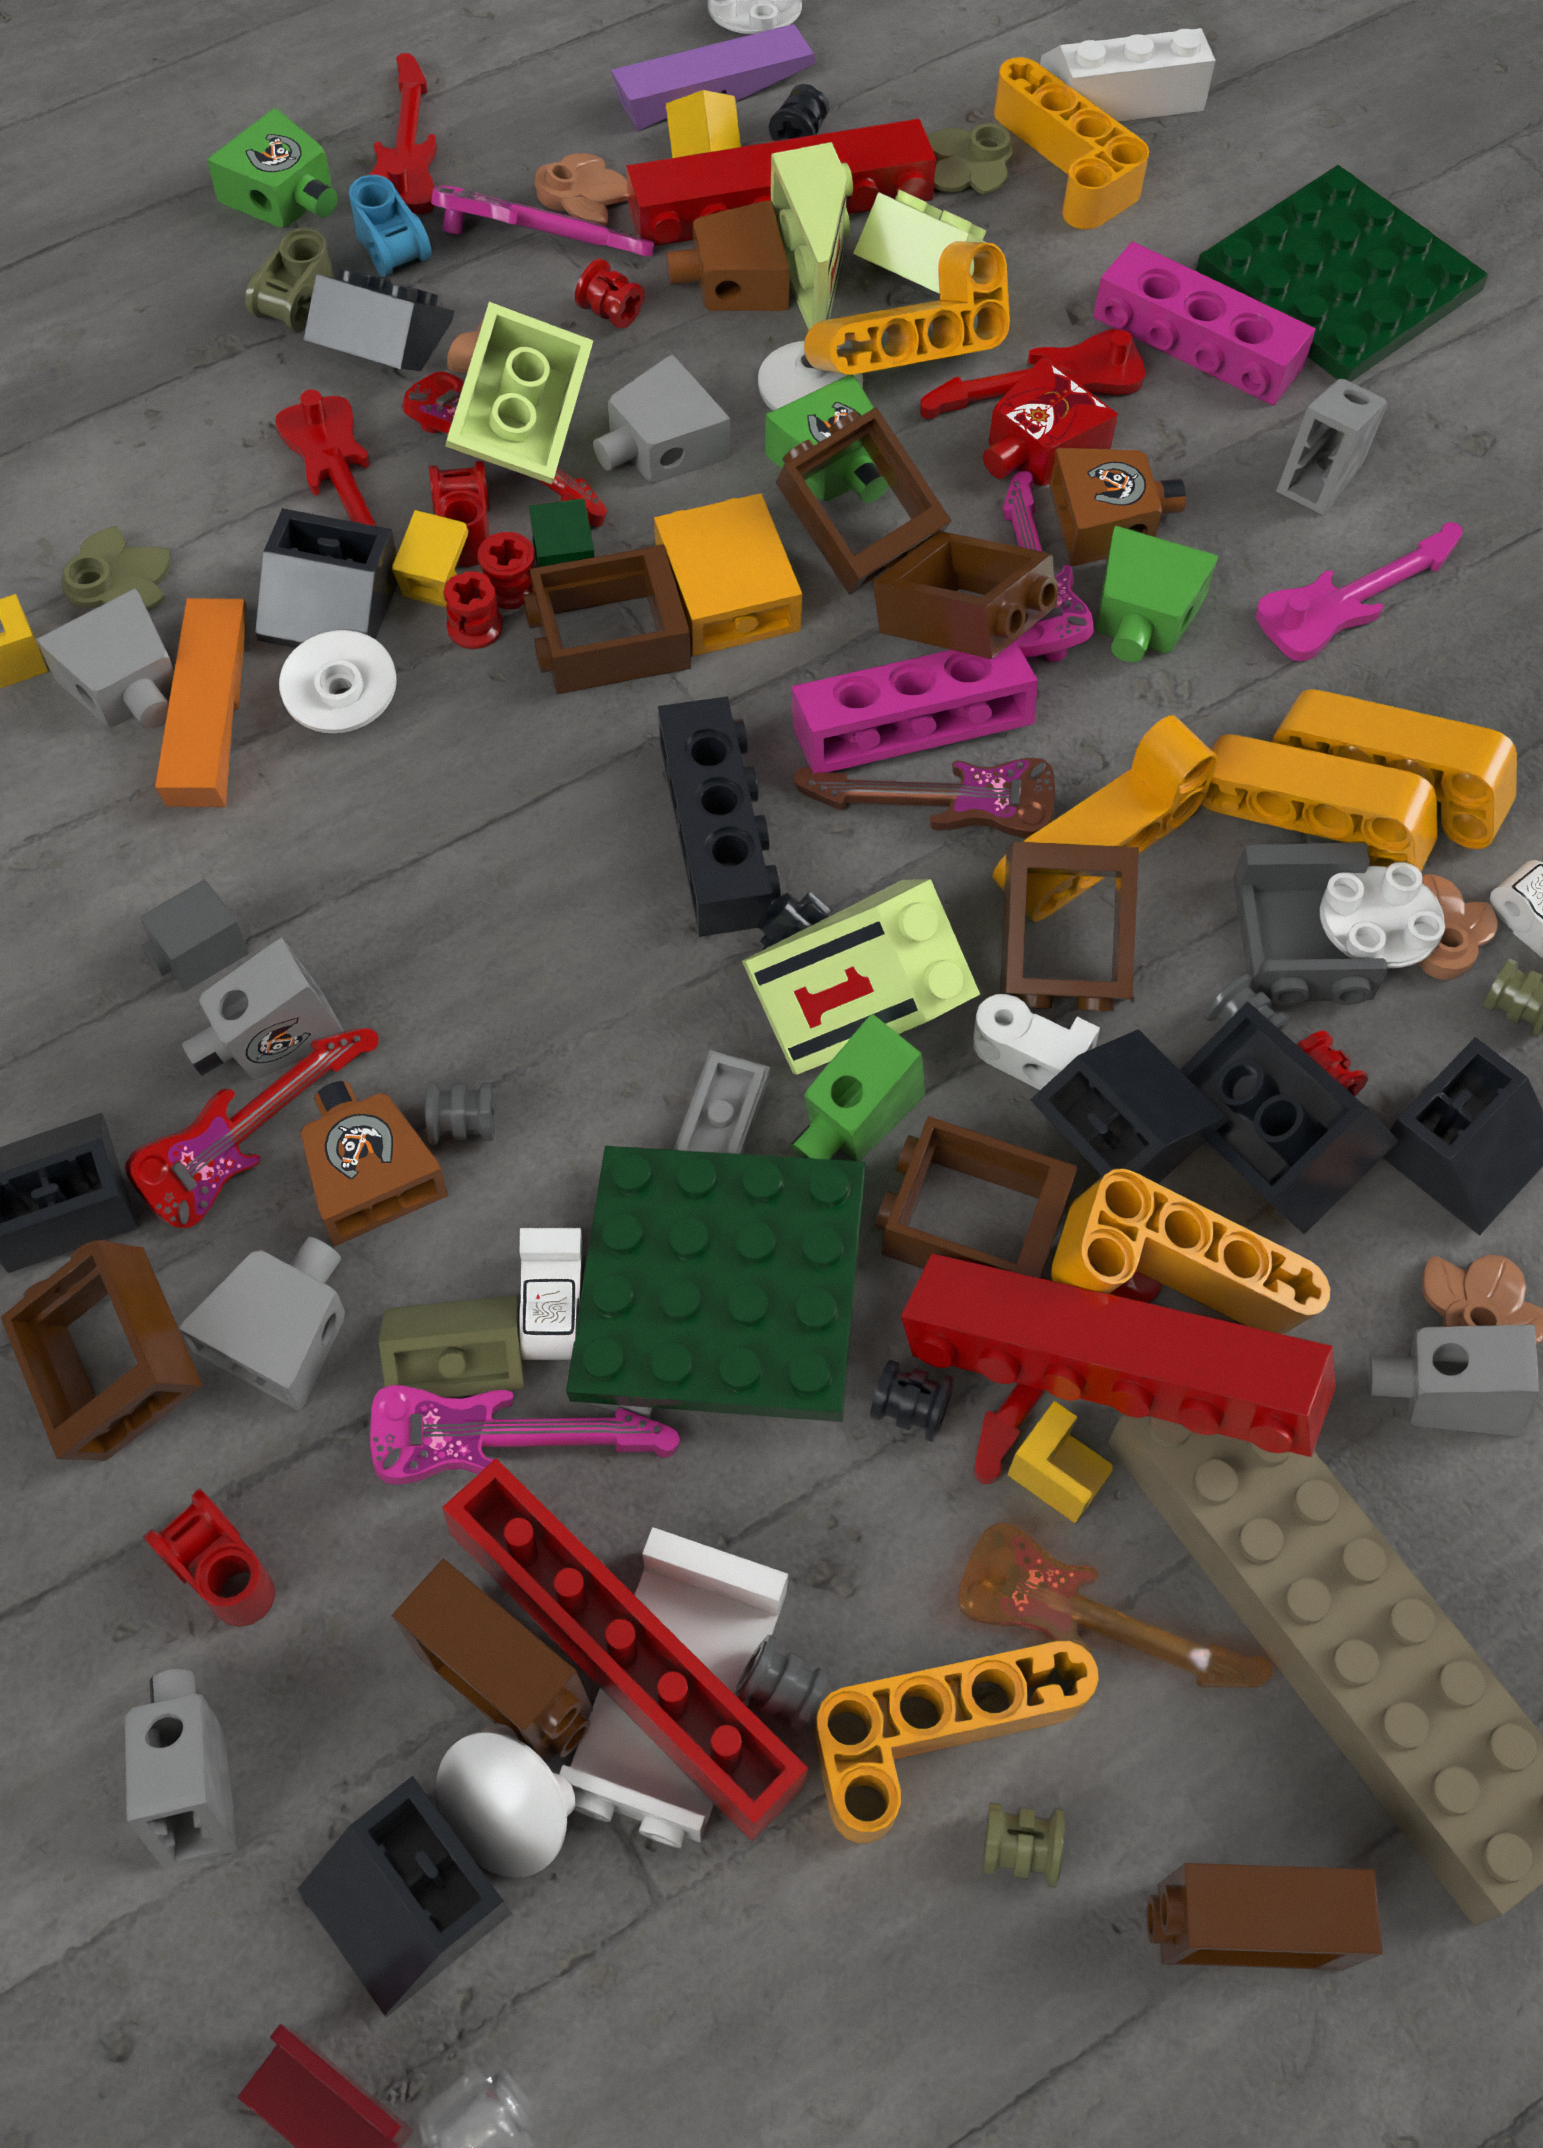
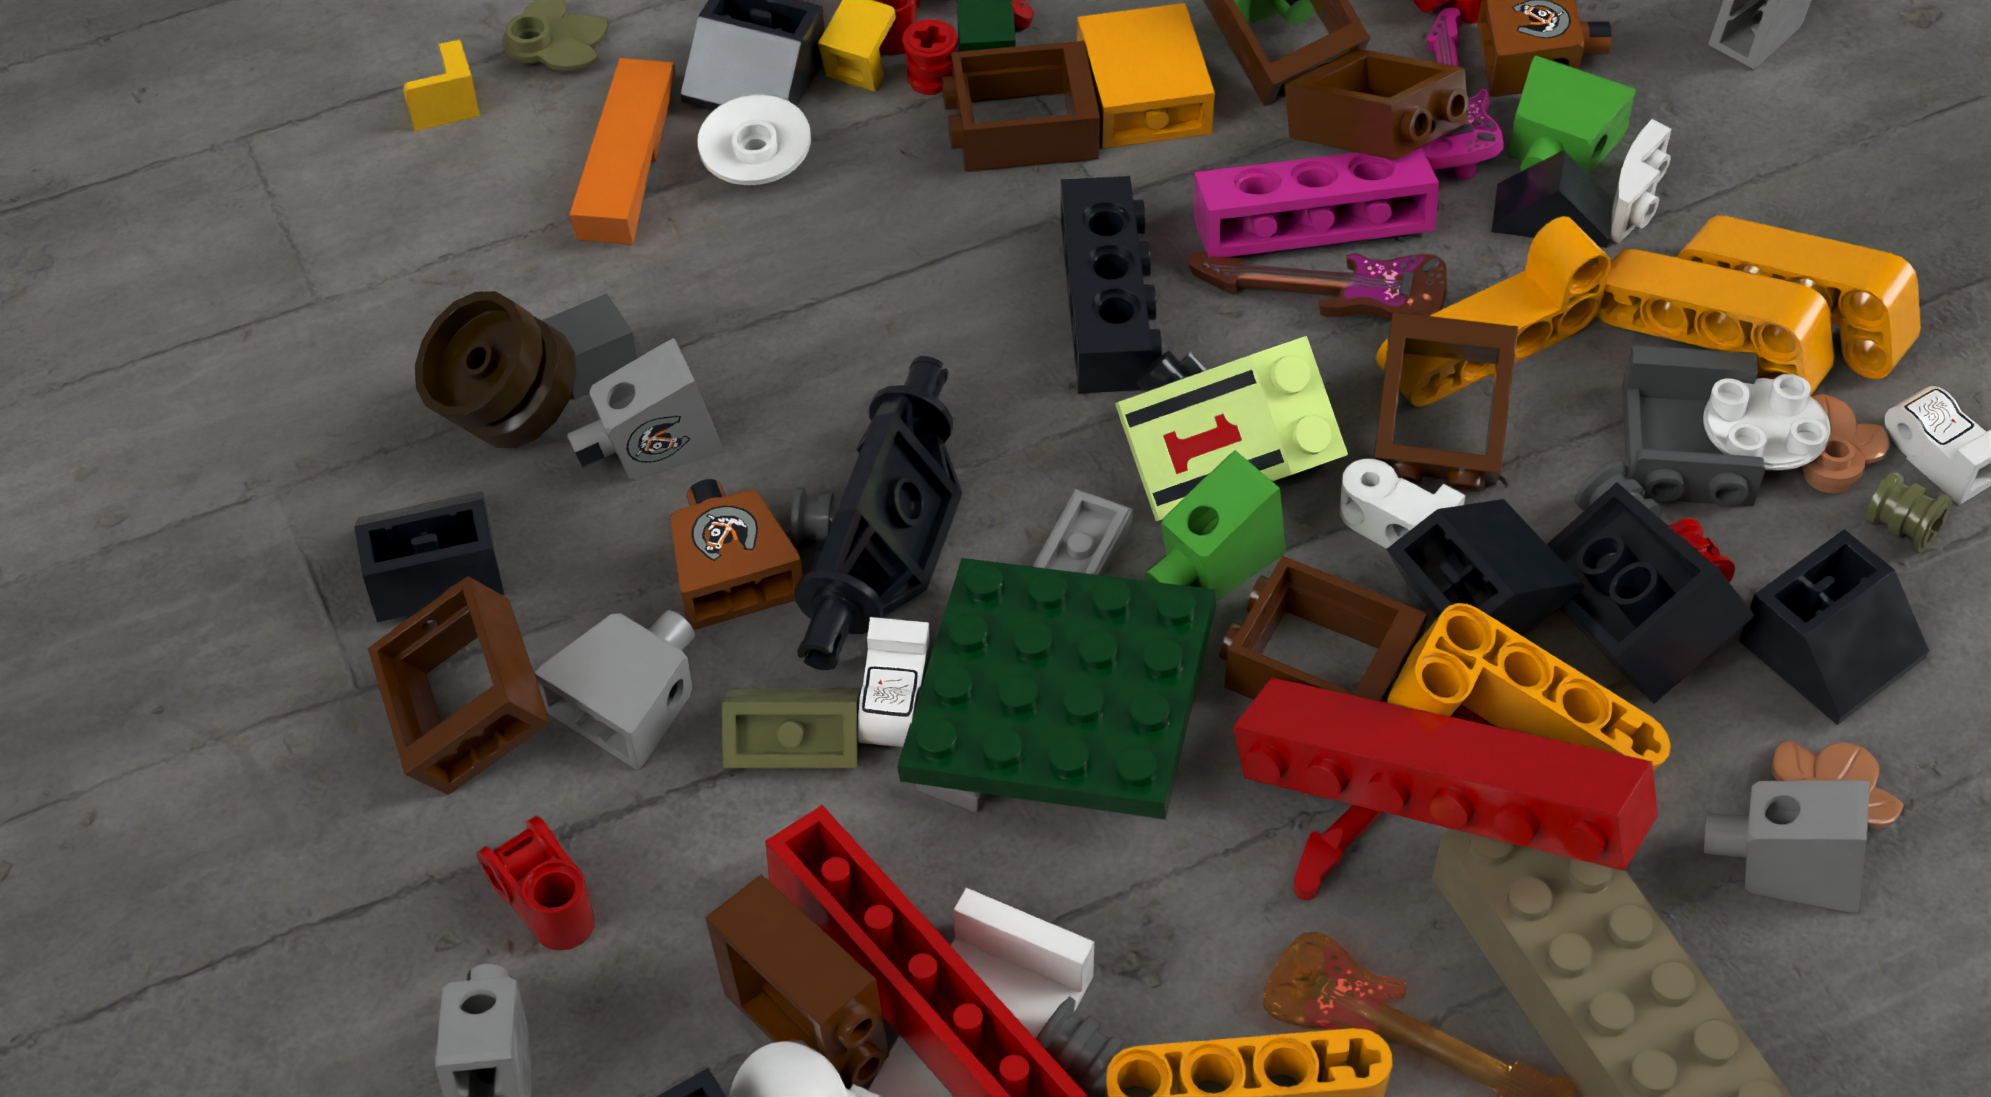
camera: 10 degrees right, 10 degrees down
light grey torso [37,588,174,729] -> none
red piece [125,1027,379,1228] -> none
dark pink piece [370,1385,680,1485] -> none
red bush [443,571,503,650] -> none
black bush [870,1359,954,1442] -> none
yellow panel [1007,1401,1113,1524] -> none
dark pink piece [1255,522,1463,662] -> none
none -> dark brown wheel [415,291,576,448]
none -> black plate [794,356,963,670]
none -> black slope [1491,150,1613,248]
none -> white slope [1609,119,1672,244]

